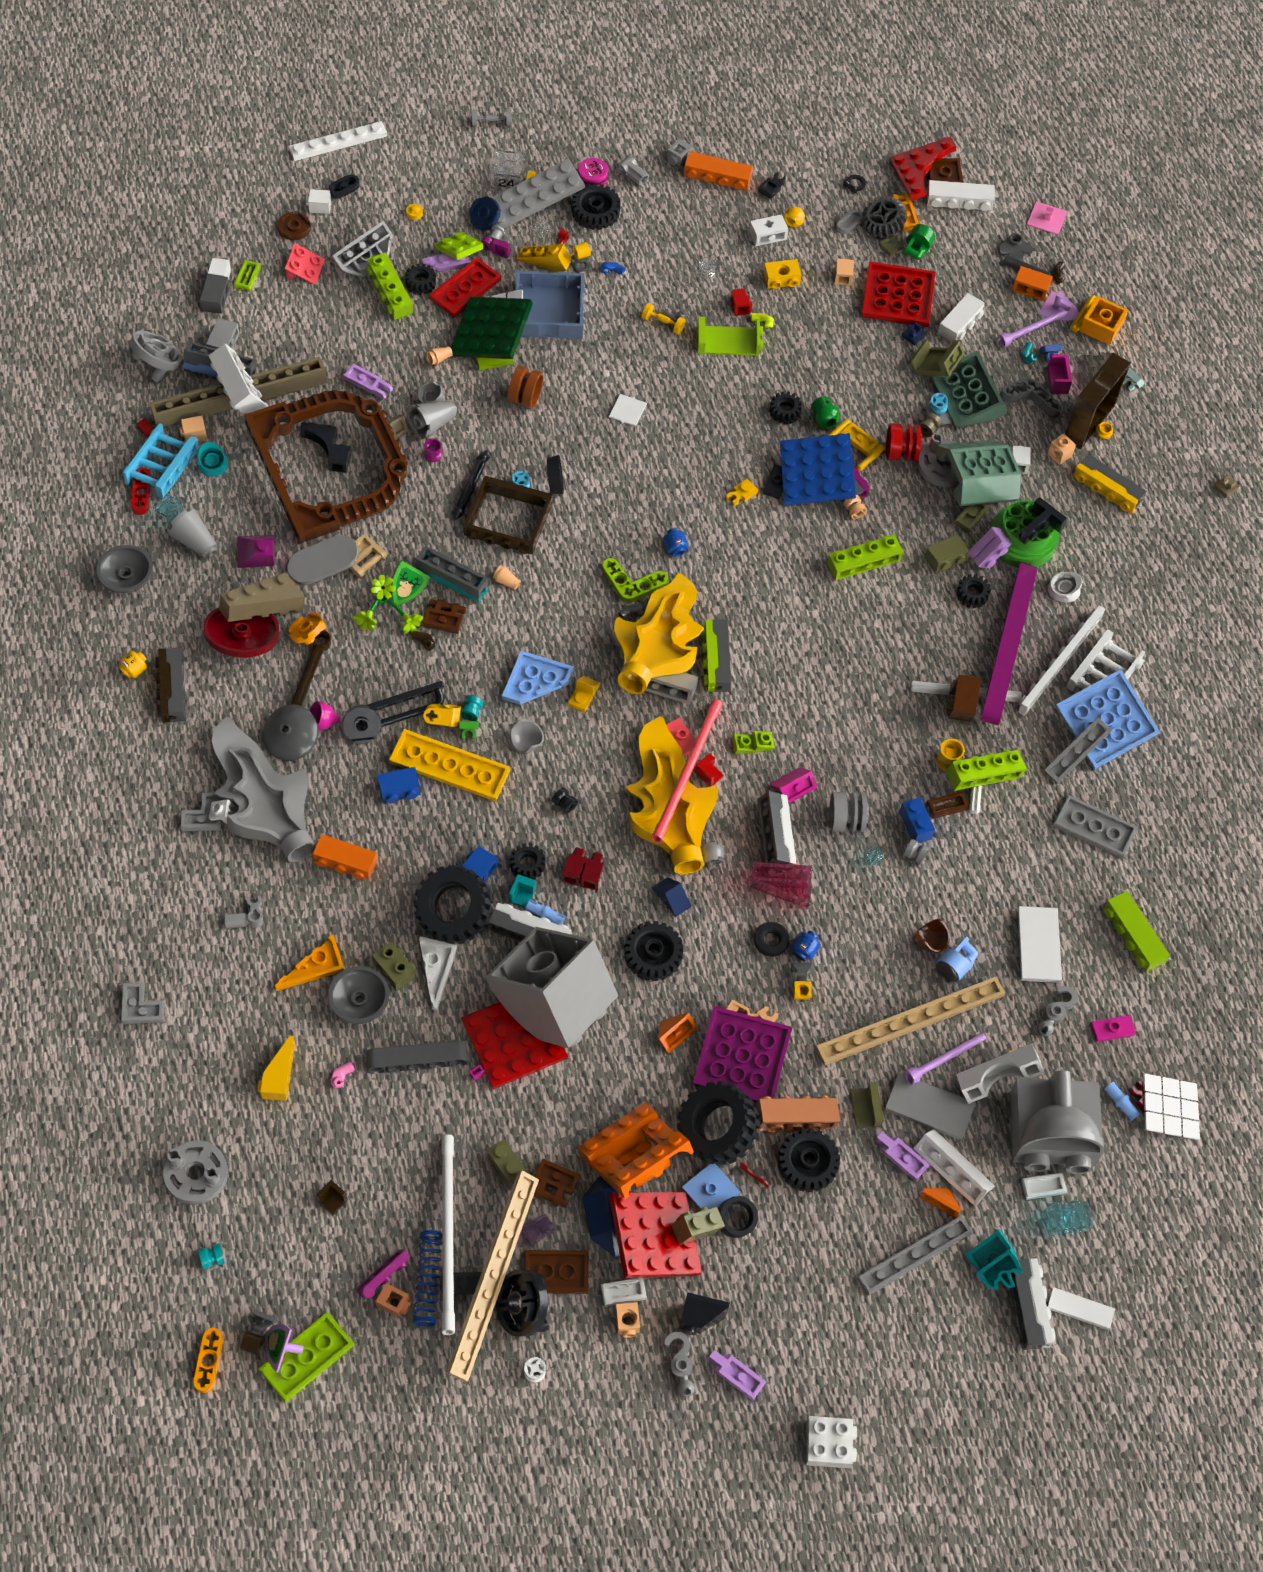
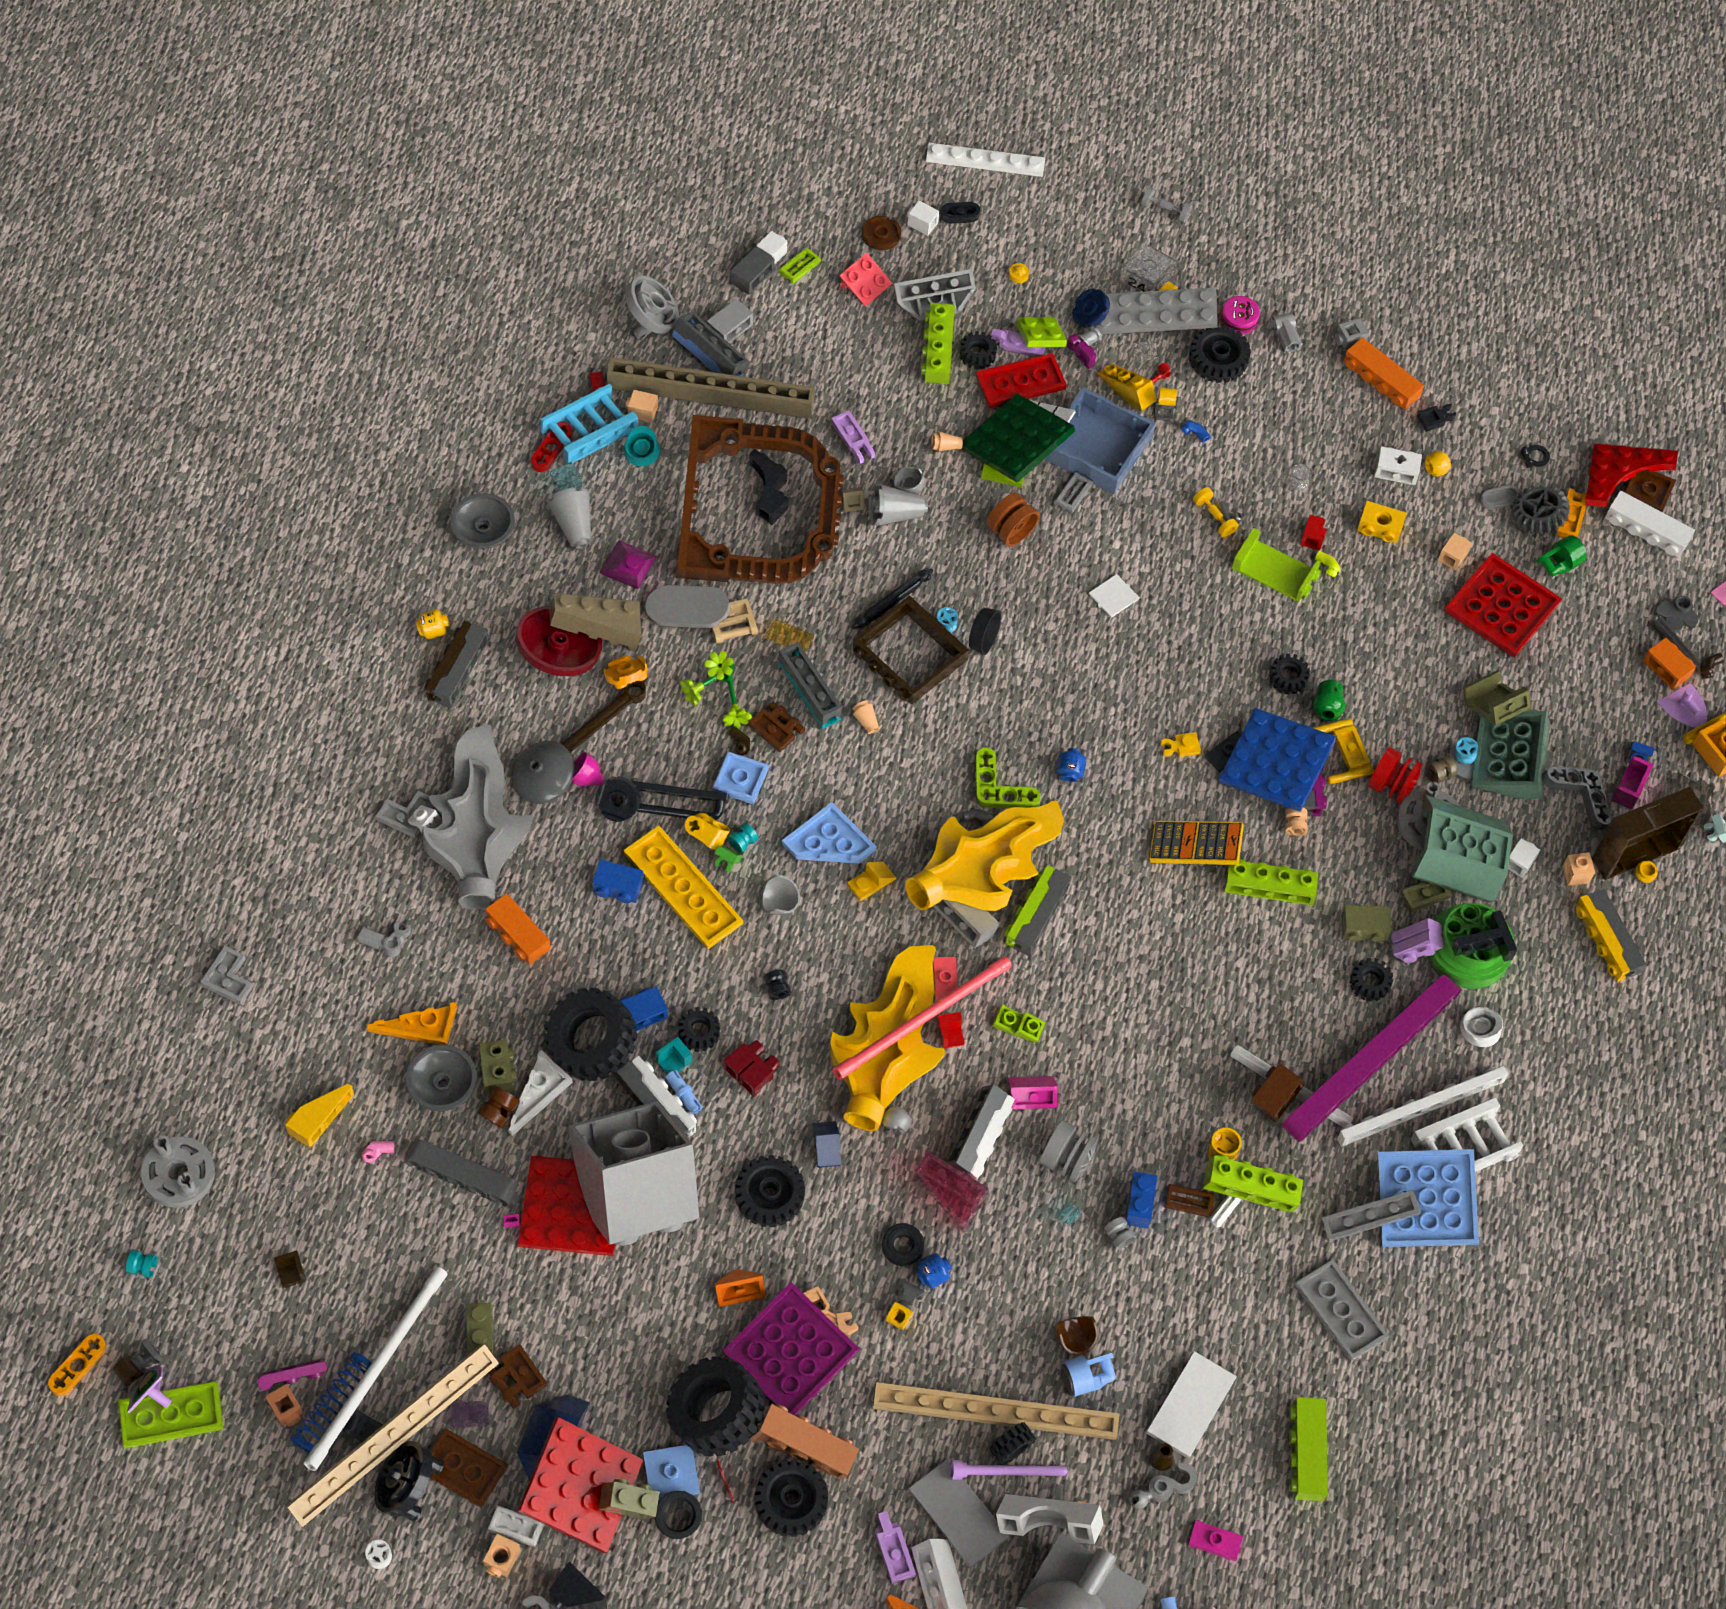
camera: 30 degrees right, 0 degrees up
white wedge [209,343,269,414] -> none
shield [392,560,430,605] -> none
magenta wheel [424,438,442,462] -> none
orange piece [578,1102,694,1199] -> none
olive panel [851,1082,884,1129] -> none
olive tile [879,235,903,256] -> none
dark blue tile [901,323,926,346] -> none
white brick [938,293,985,342] -> none
lavender piece [997,310,1067,348] -> none
teal arm [1021,342,1037,364] -> none
none -> reddish brown wheel [477,1085,520,1129]
none -> light blue plate [712,752,769,805]
none -> clear yellow tile [766,619,814,653]
none -> black tyre [989,1422,1037,1465]
none -> light grey tile [1054,472,1093,514]
none -> dark brown cone [1149,1443,1174,1471]
none -> tile [1150,821,1244,865]

